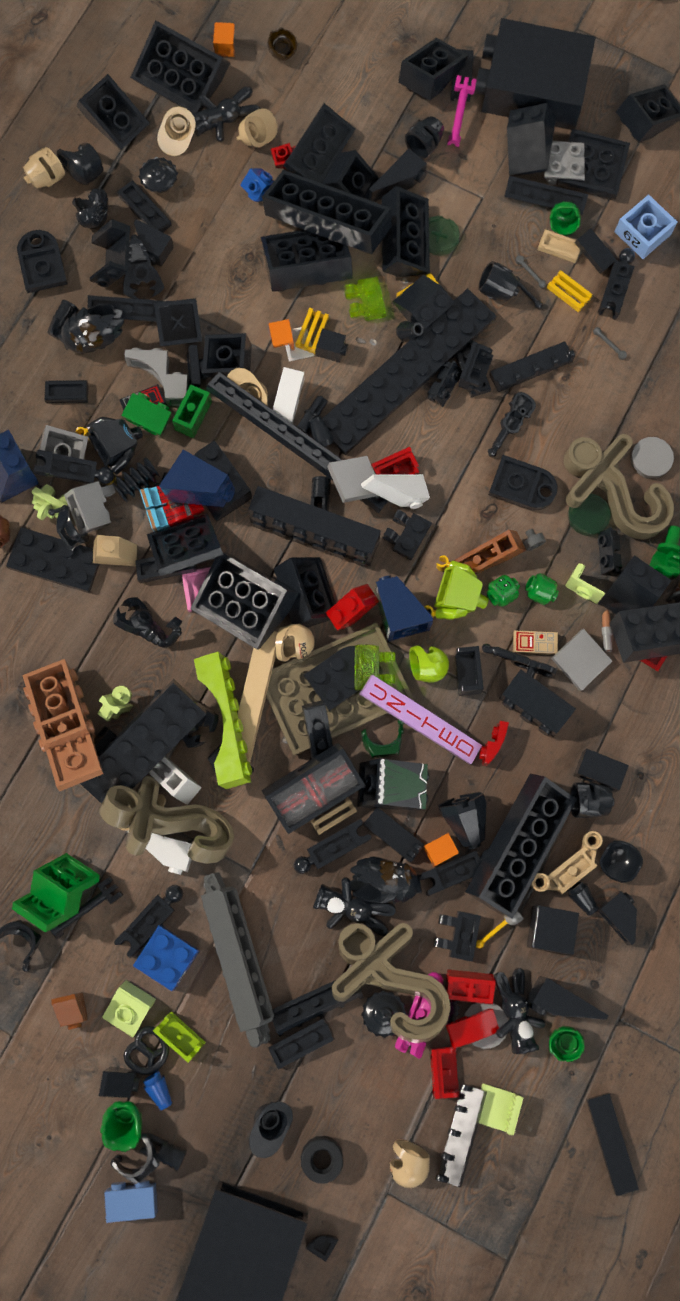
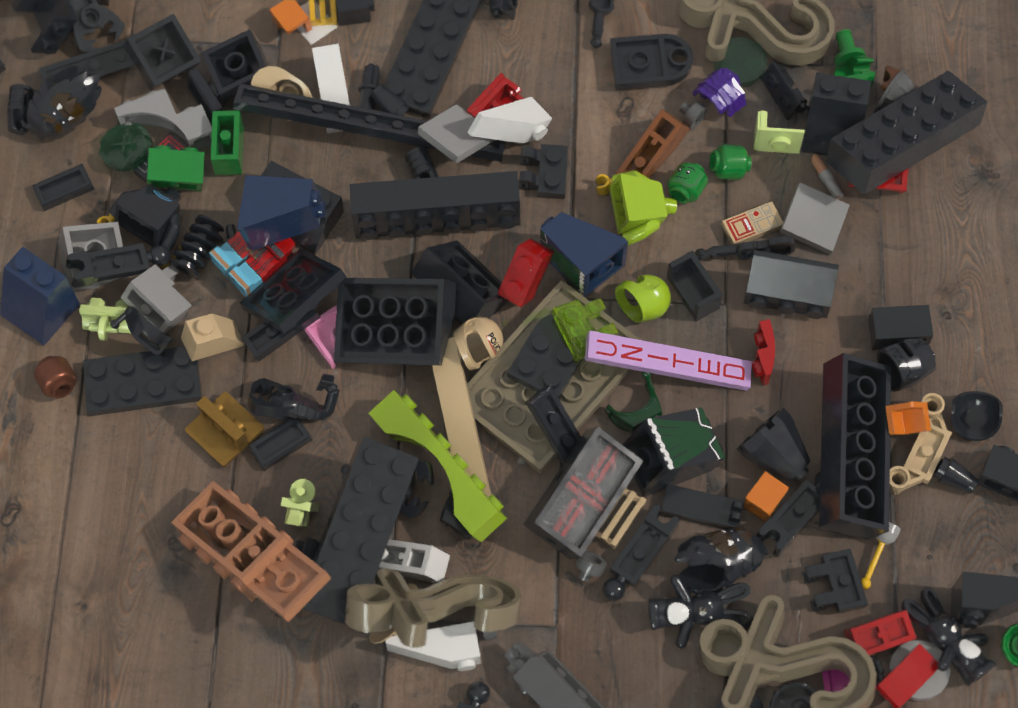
camera: 20 degrees left, 10 degrees down
black piece [527,905,579,955] -> none
none -> clear green tile [99,123,153,172]
none -> pearl gold bracket [185,392,264,467]
none -> black tile [248,417,312,471]
none -> dark grey tile [575,551,607,582]
none -> dark purple hair [692,68,746,117]
none -> orange panel [886,402,931,435]

